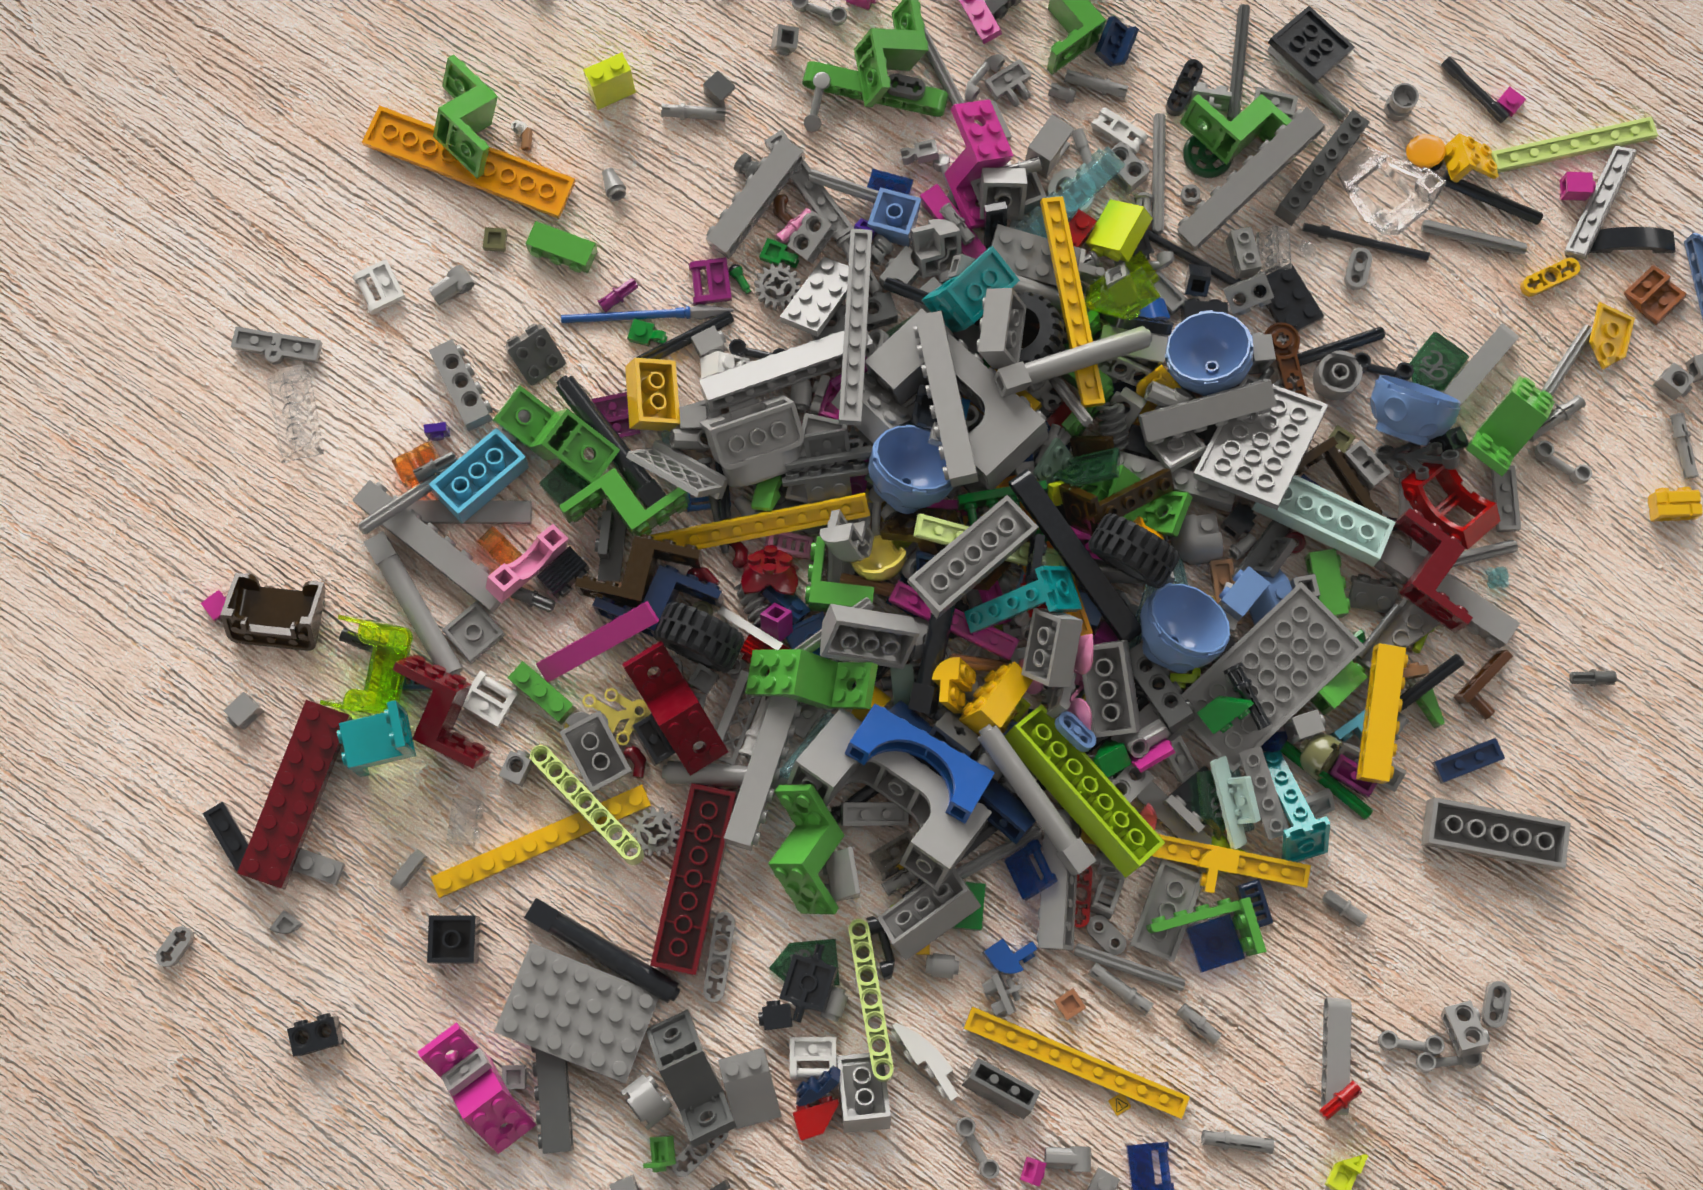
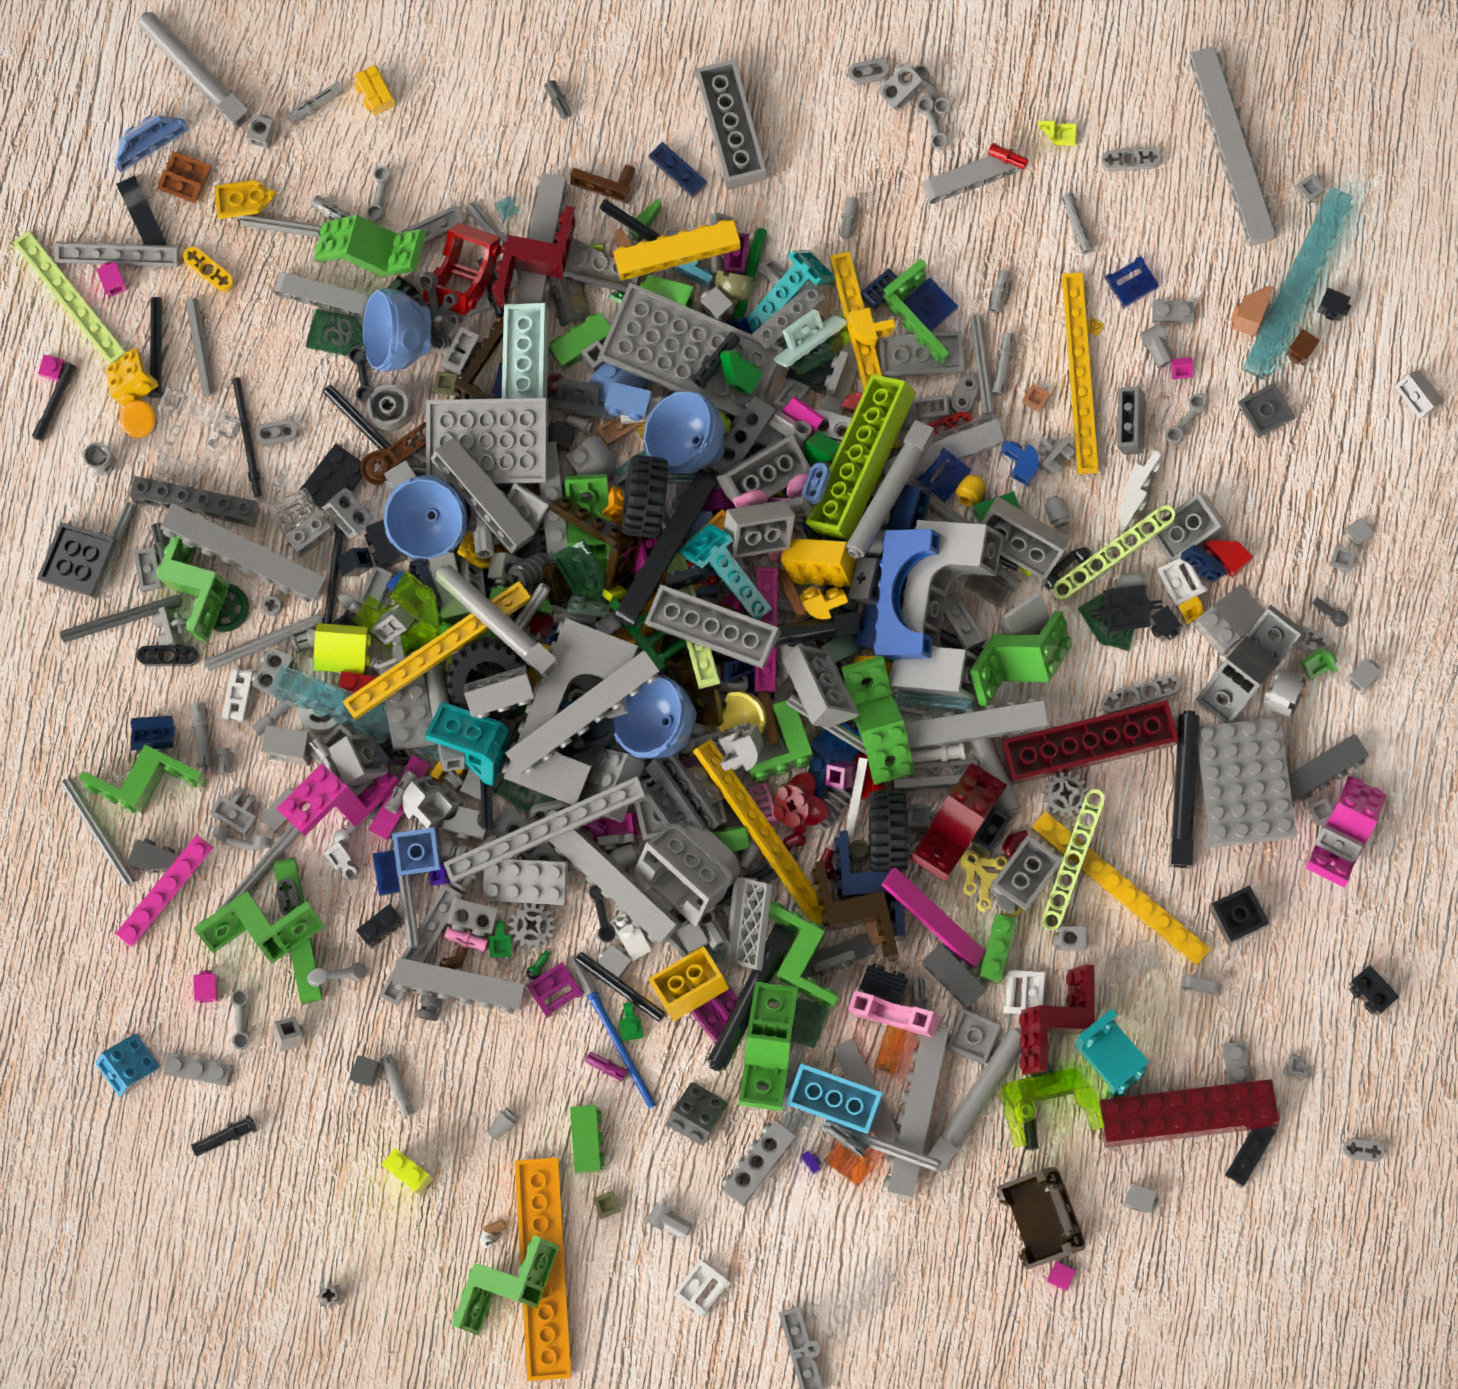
camera: 110 degrees left, 0 degrees up
none -> black brick [356,904,404,949]
none -> dark grey brick [921,943,986,1010]
none -> yellow head [956,475,986,507]
none -> yellow plate [1178,596,1204,625]

